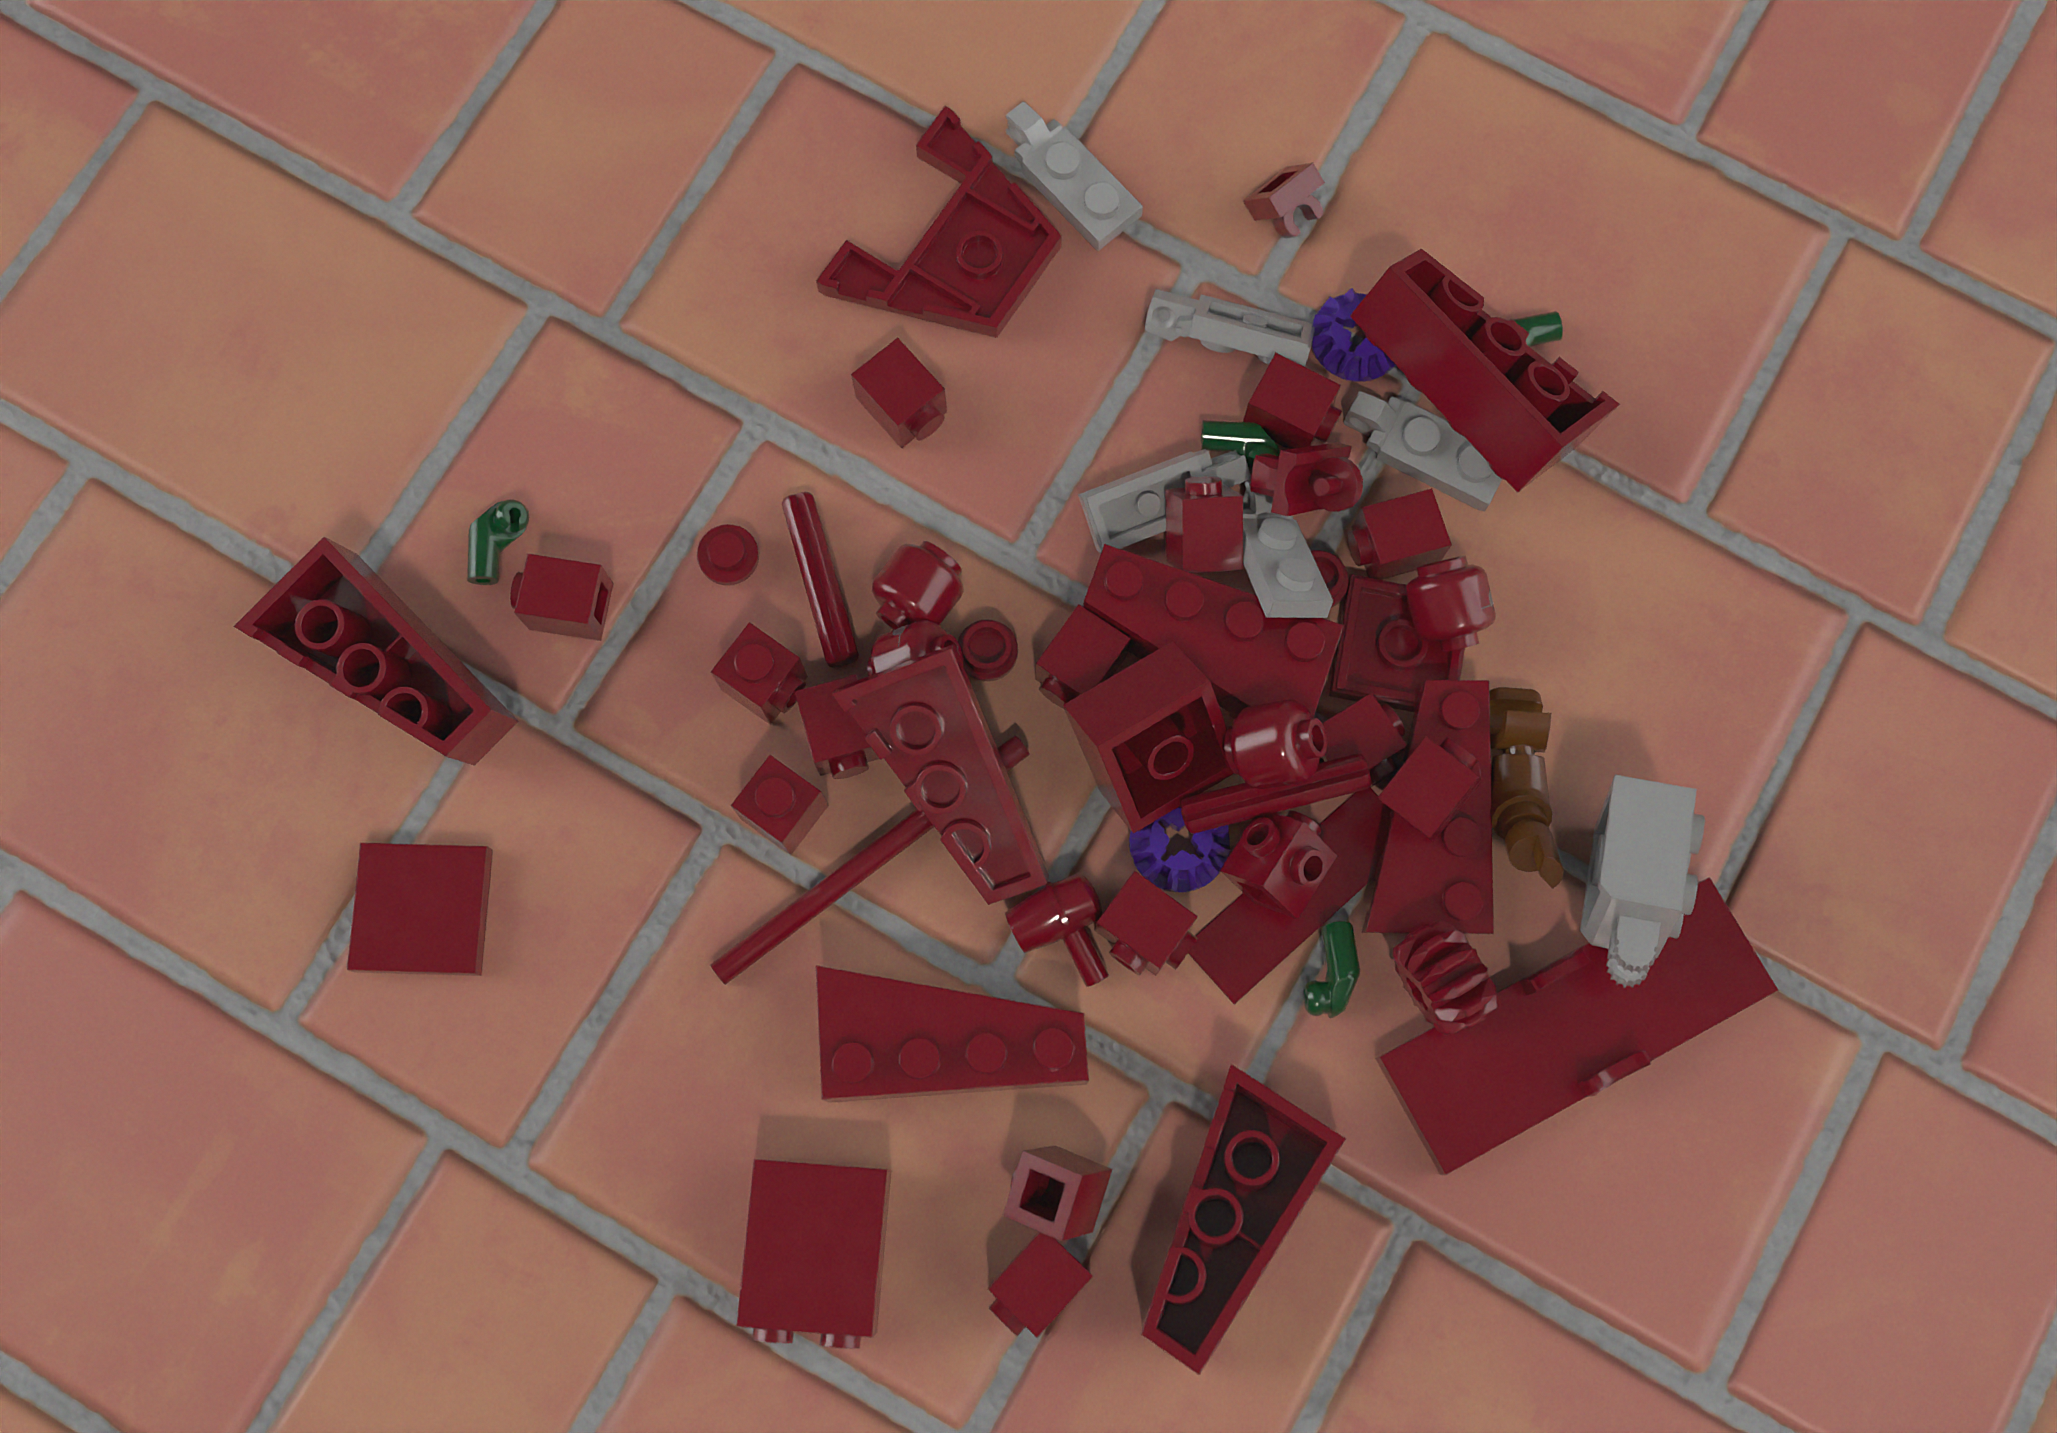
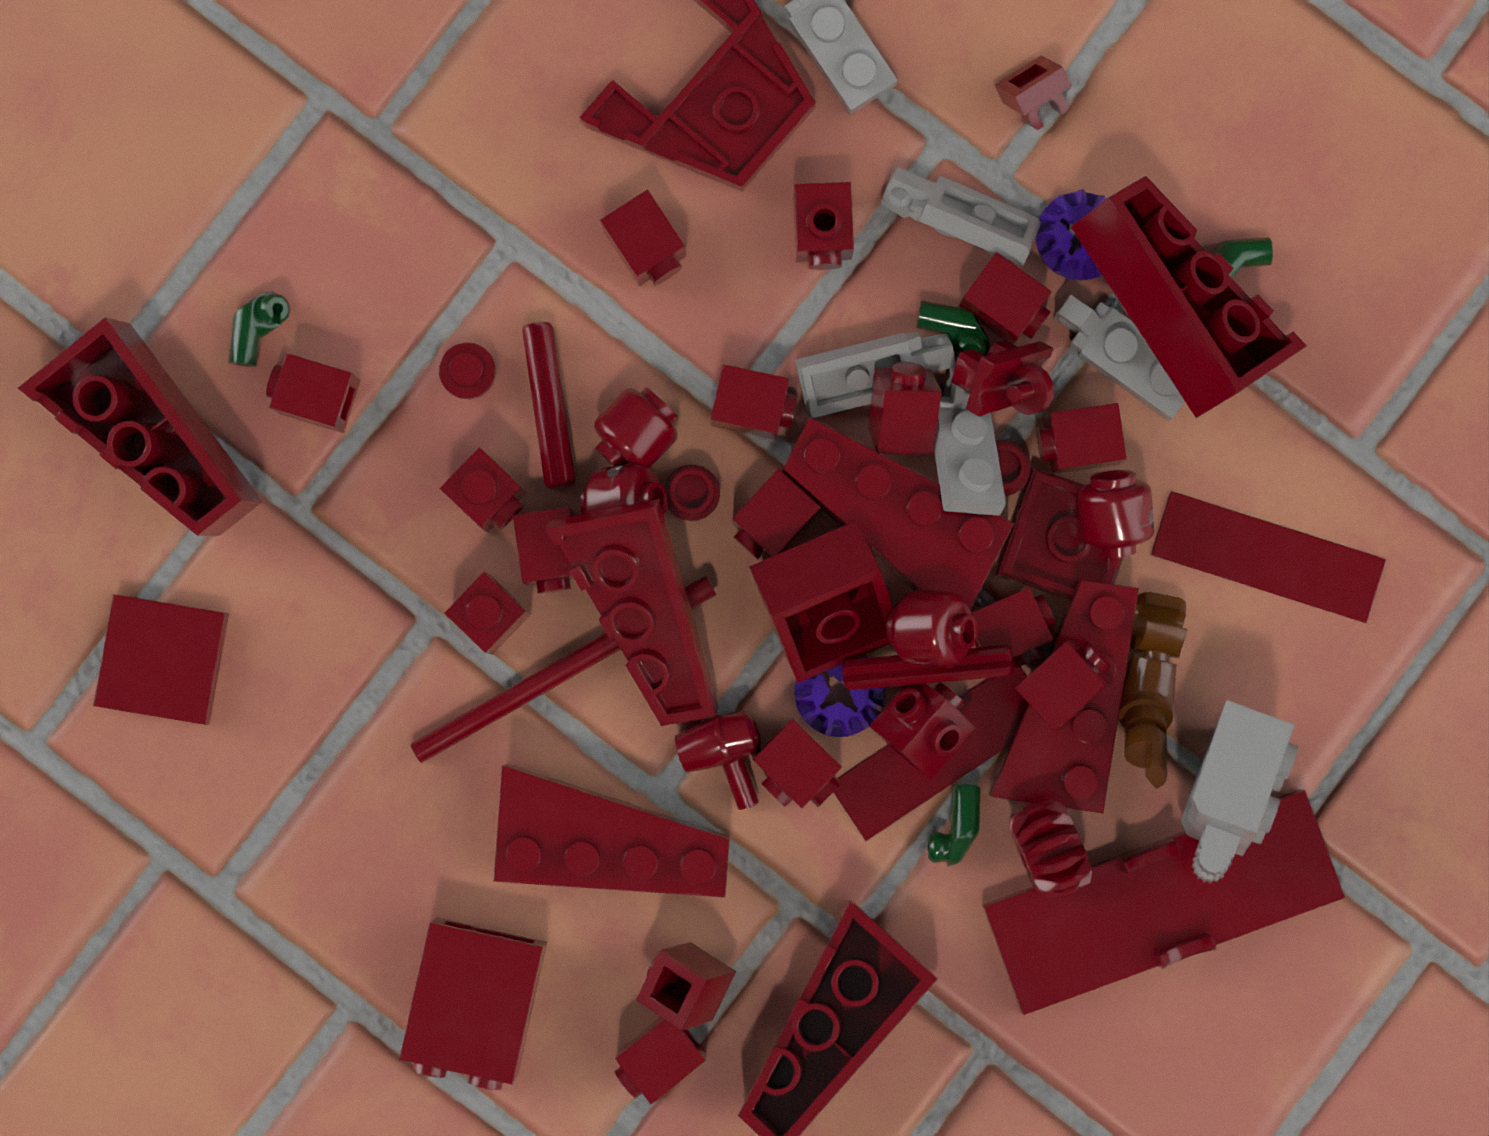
camera: 10 degrees right, 10 degrees up
none -> dark red brick [710,364,798,440]
none -> dark red brick [793,182,854,270]
none -> dark red sticker [1151,491,1386,623]

